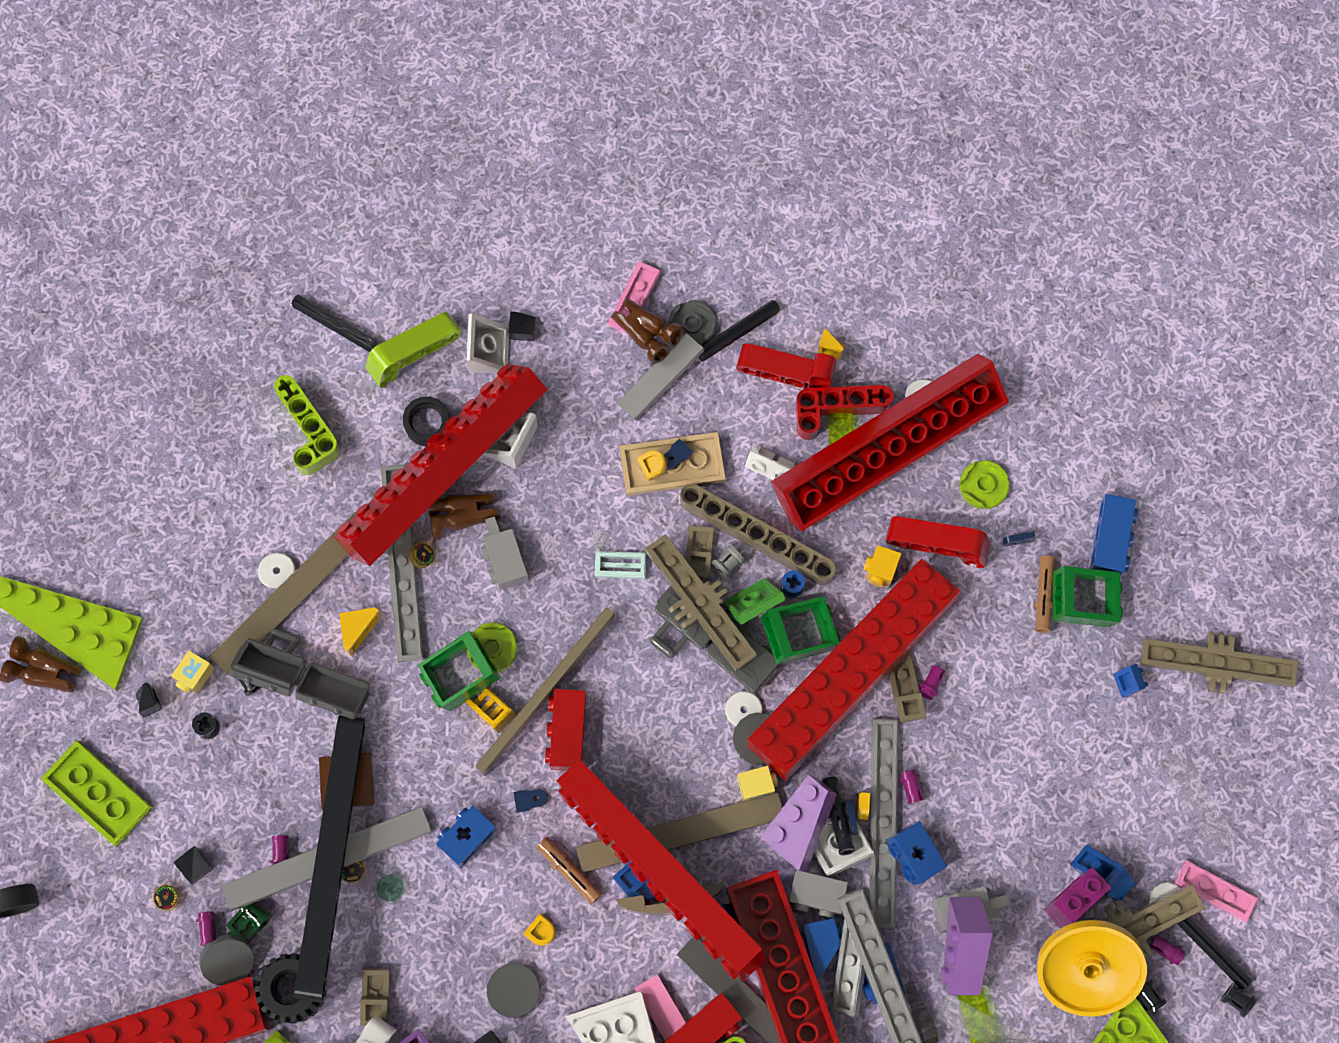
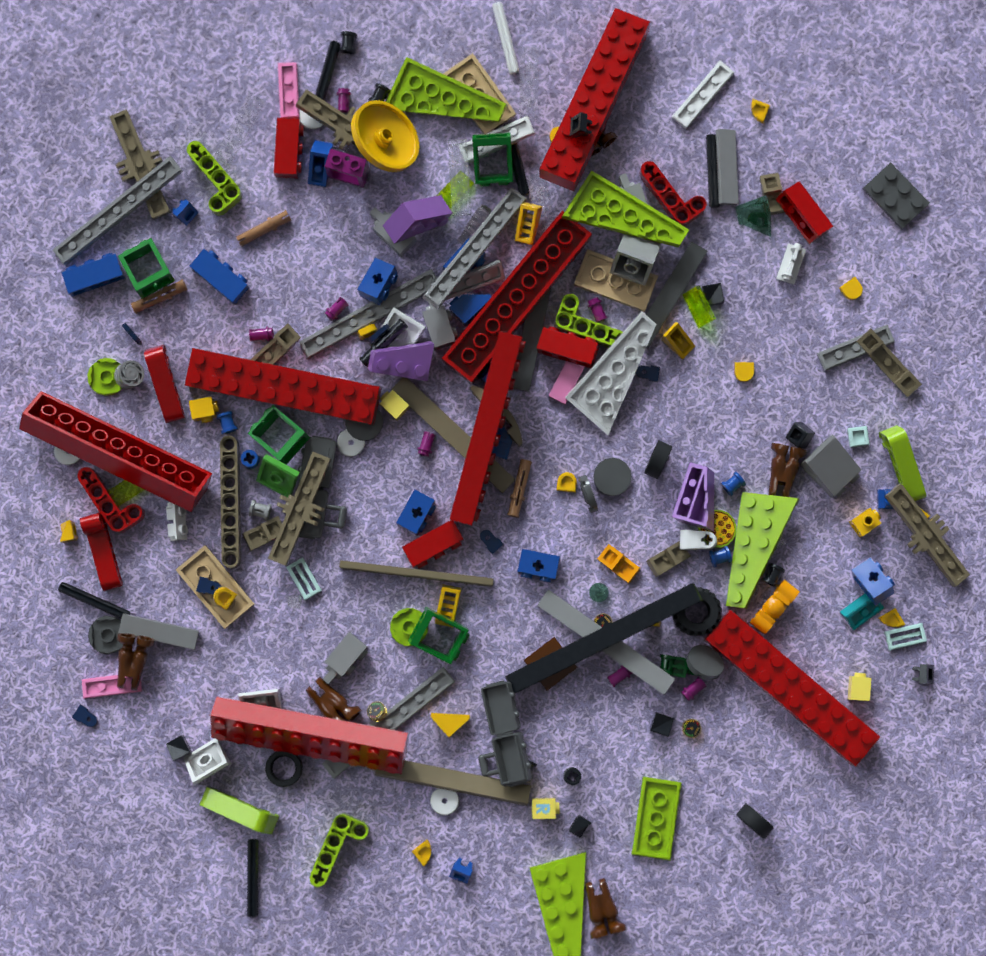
camera: 120 degrees left, 10 degrees up
none -> light grey tile [53,156,183,266]
none -> dark blue piece [72,704,98,727]
none -> light grey wheel [114,360,144,389]
none -> lime beam [187,141,242,216]
none -> blue brick [189,249,249,305]
none -> blue bush [216,411,238,435]
none -> medium nougat pin [236,210,292,247]
none -> red brick [274,118,304,179]
none -> blue brick [396,489,437,535]
none -> yellow tile [412,839,431,867]
none -> magenta pin [417,431,436,457]
none -> blue tile [449,858,473,884]
none -> dark grey tile [579,475,598,513]
none -> light orange slope [597,544,641,584]

